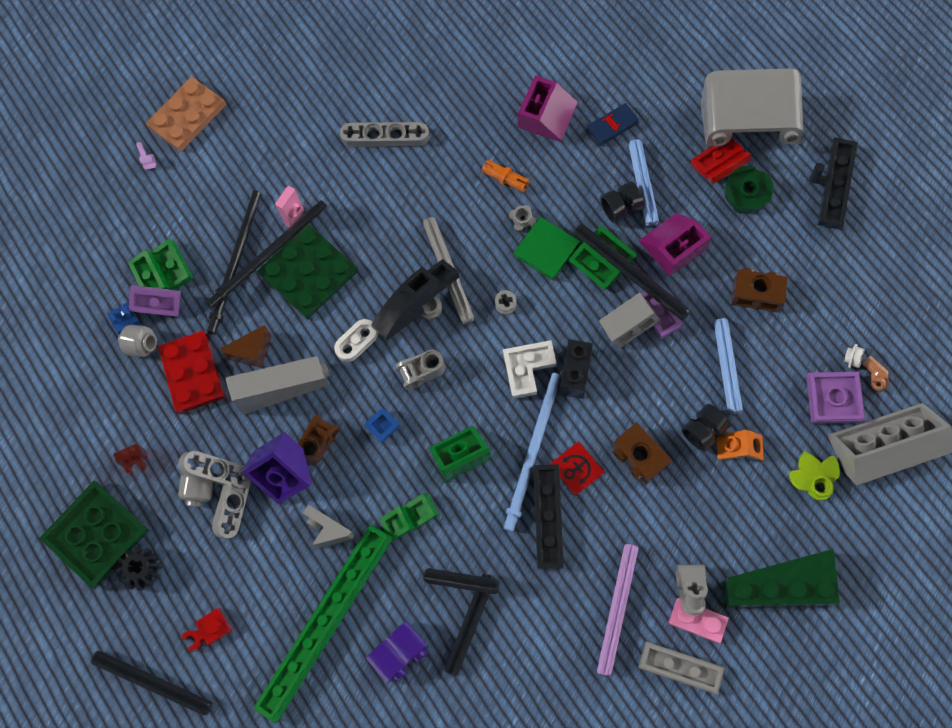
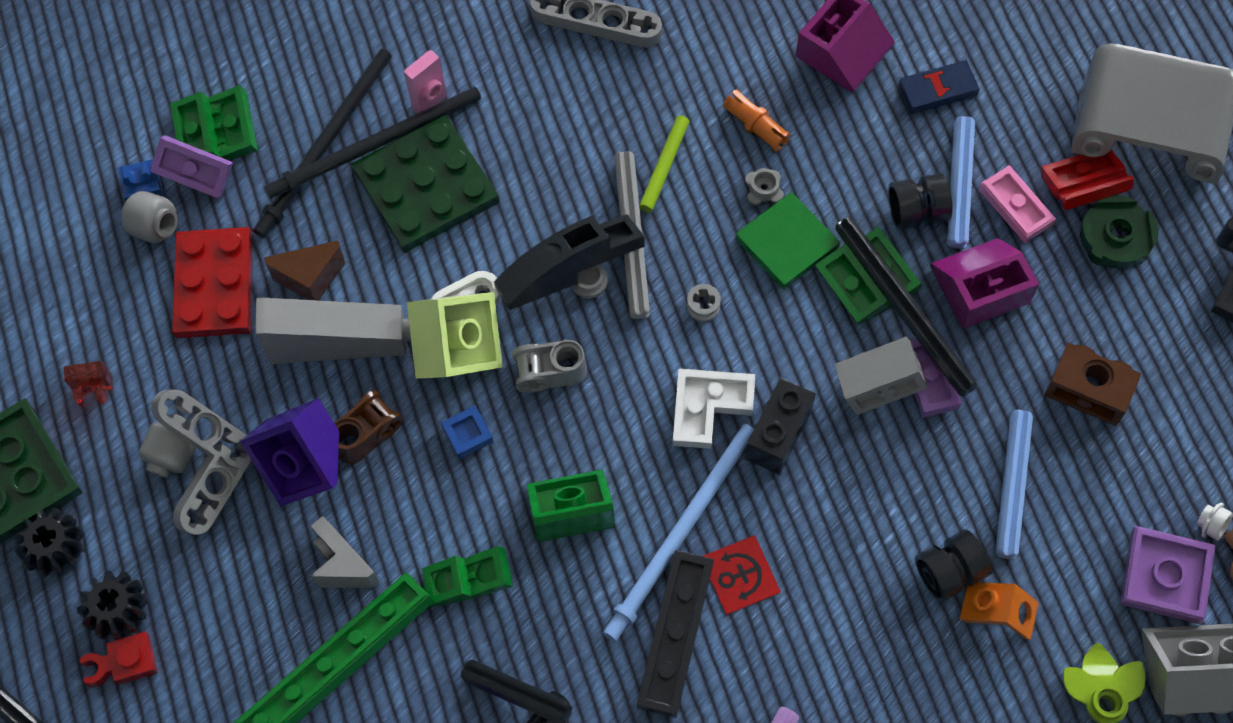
camera: 10 degrees right, 5 degrees down
reddish brown brick [612,422,672,485] -> none
none -> black gear [77,570,149,640]
none -> yellowish green slope [407,292,503,379]
none -> lime bar [639,115,690,213]
none -> bright pink plate [978,165,1056,243]

